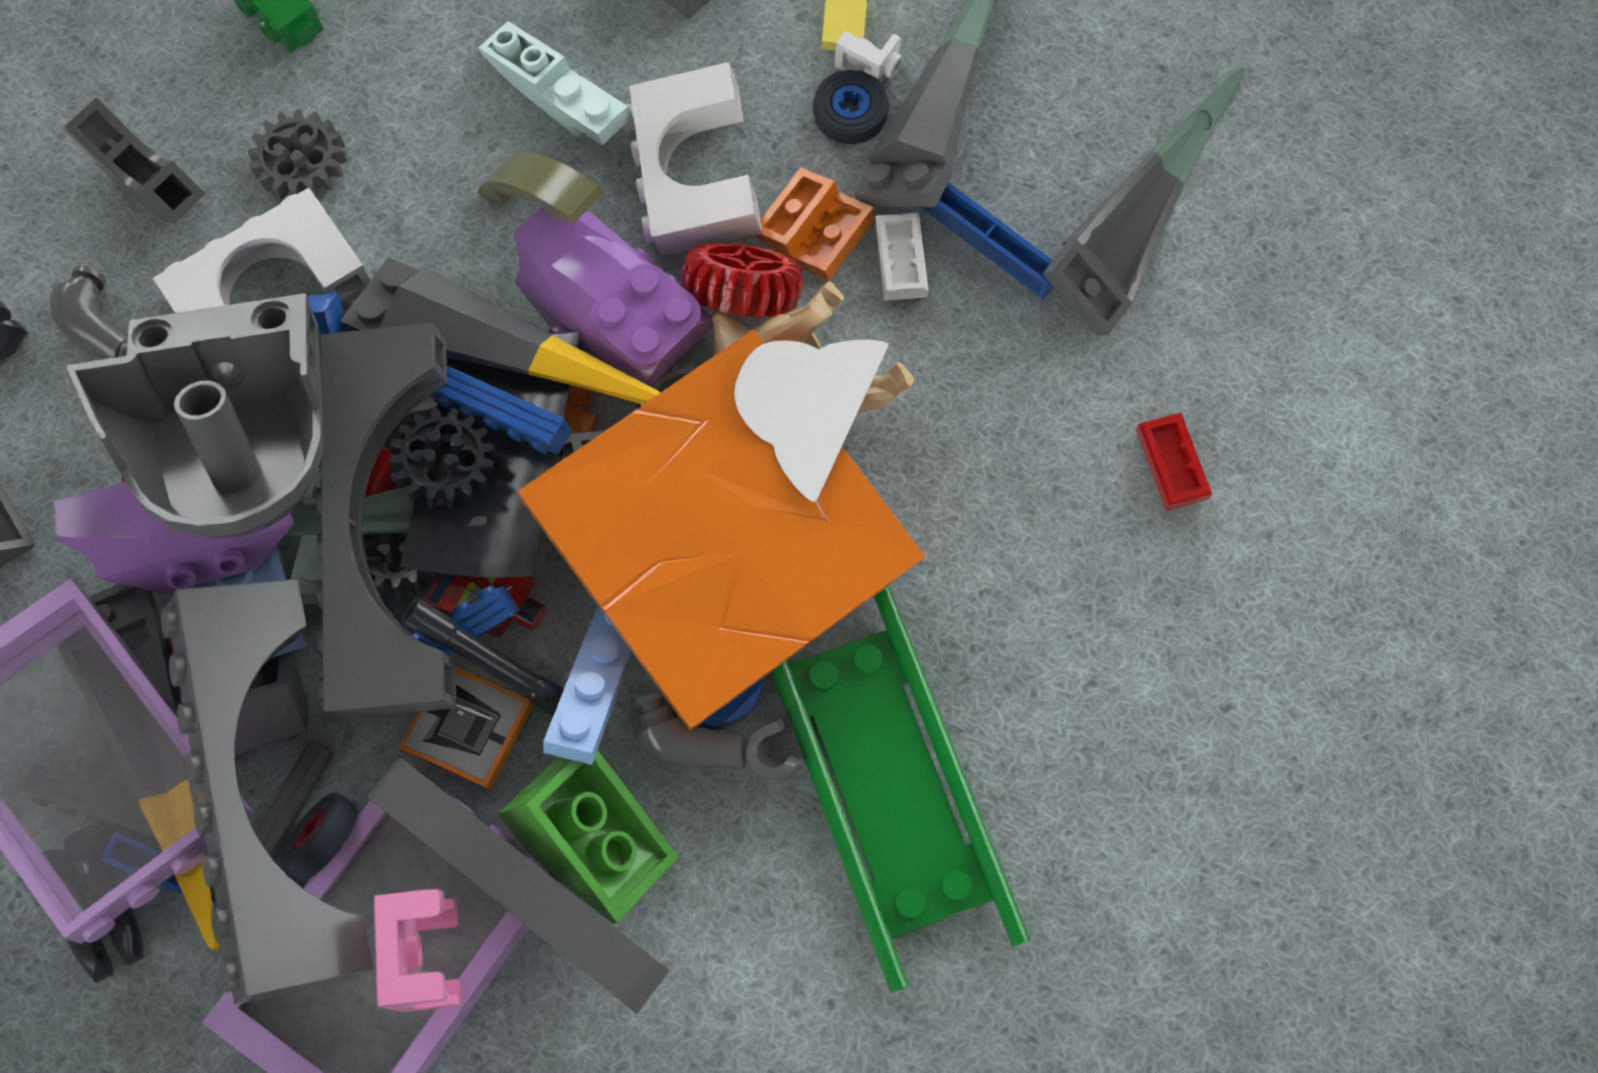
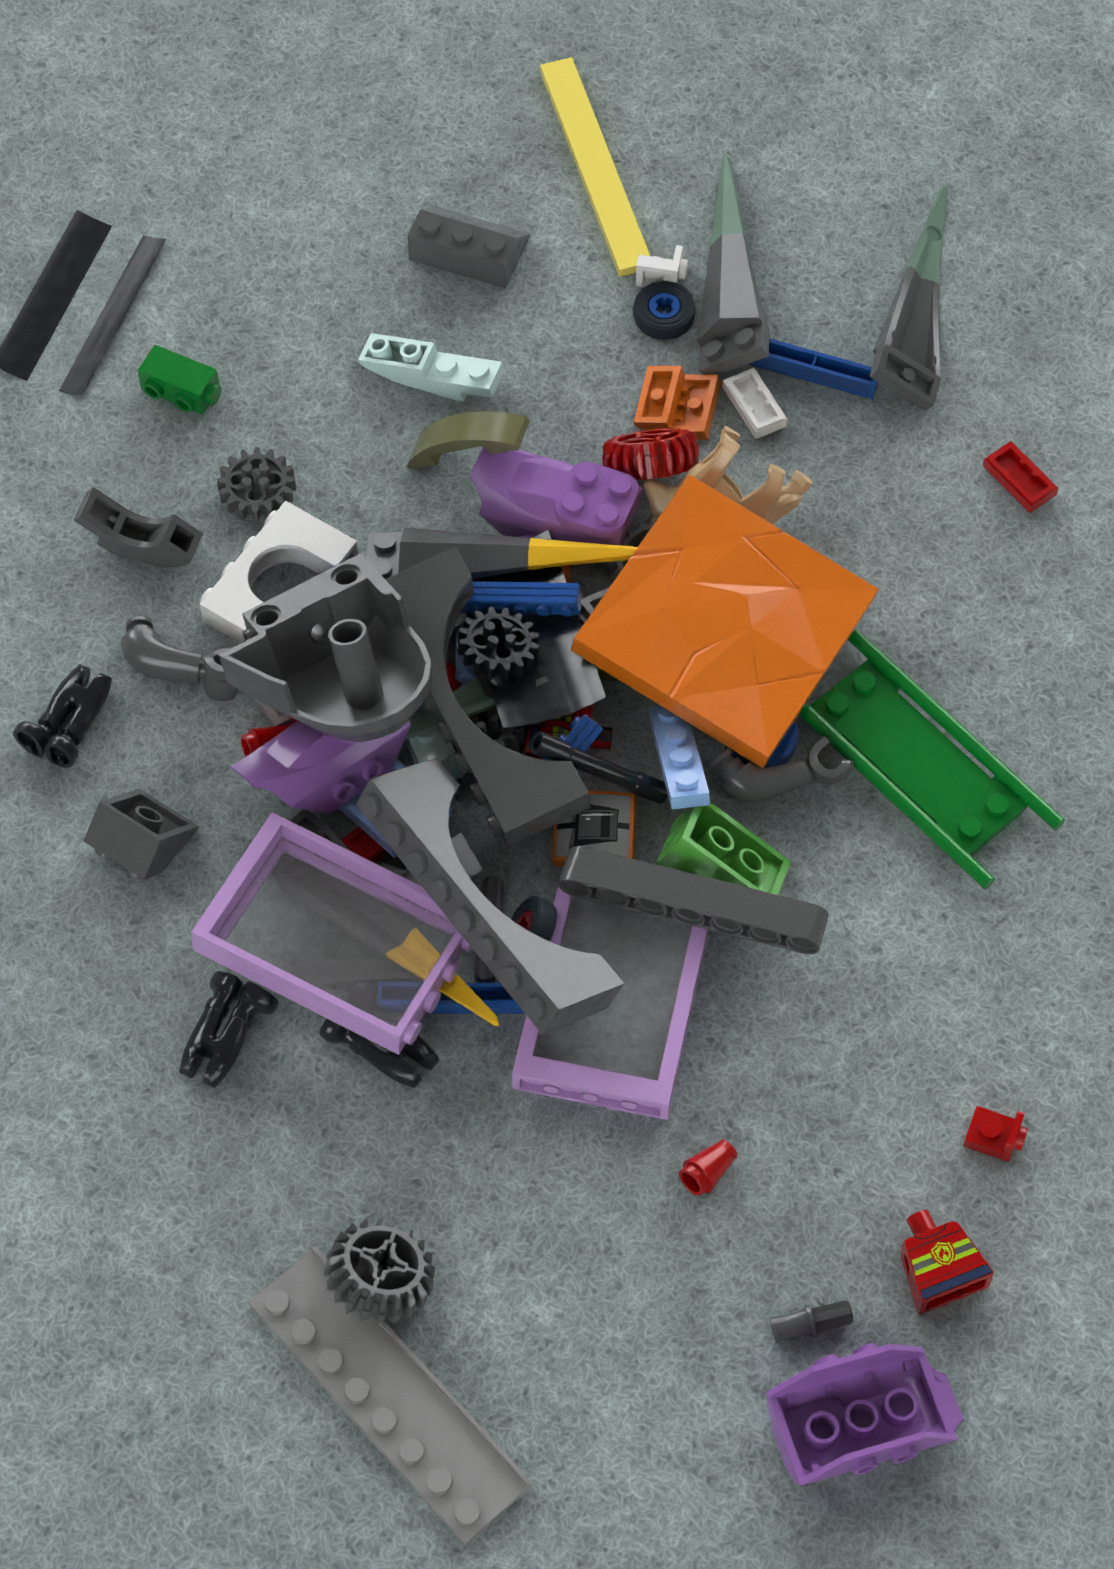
camera: 20 degrees left, 10 degrees down
bright pink panel [374,889,463,1012] -> none
white arch [626,62,763,256] -> none
white sticker [734,340,888,502] -> none

